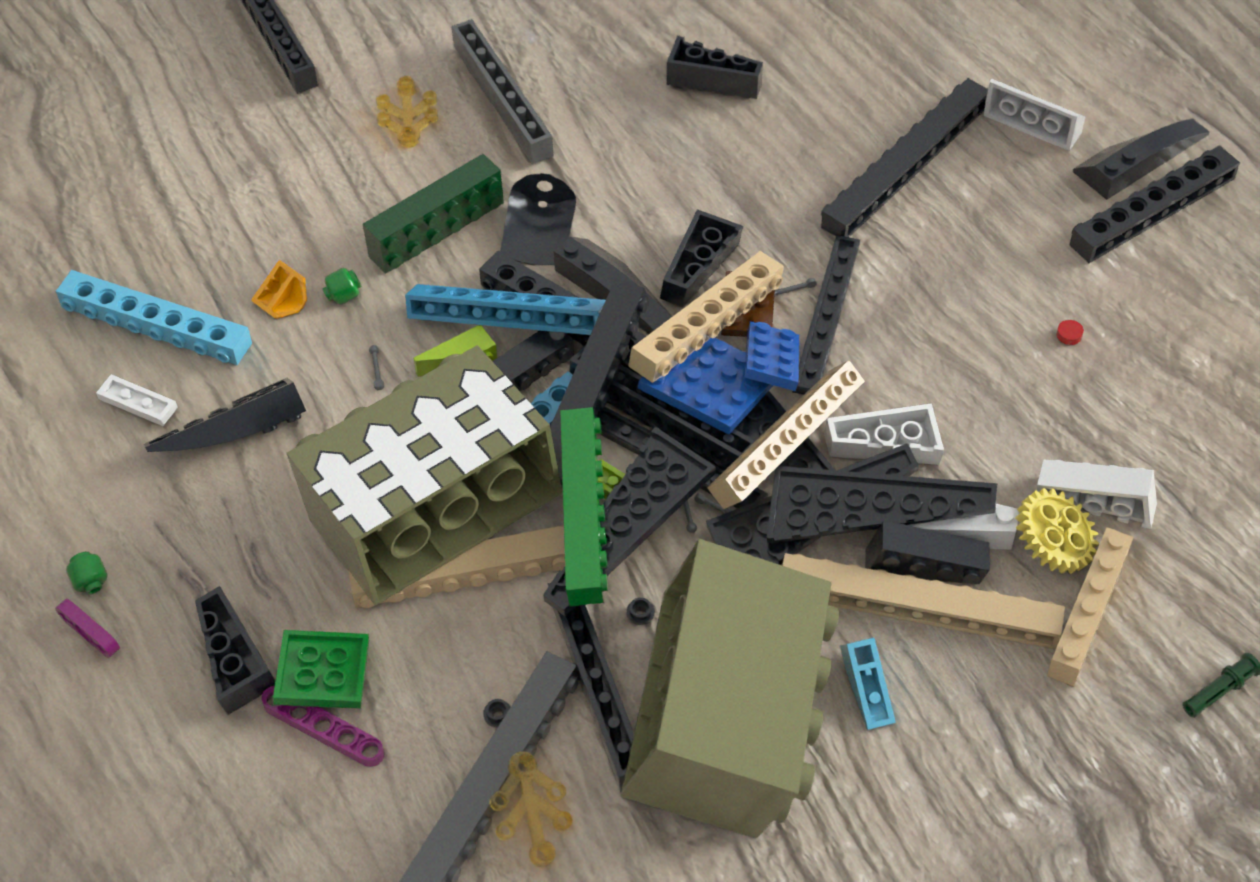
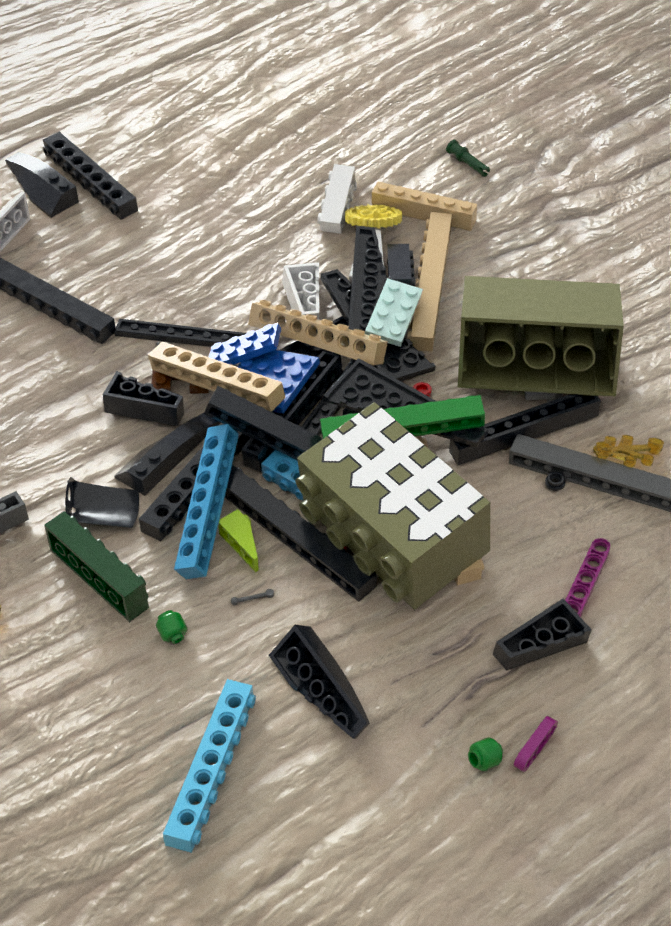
camera: 95 degrees left, 5 degrees down
white plate [96,375,178,426] -> none
light orange slope [251,259,307,319] -> none
green plate [273,630,369,709] -> none
red tile [1057,320,1084,345] -> none
none -> light aqua plate [365,278,423,347]

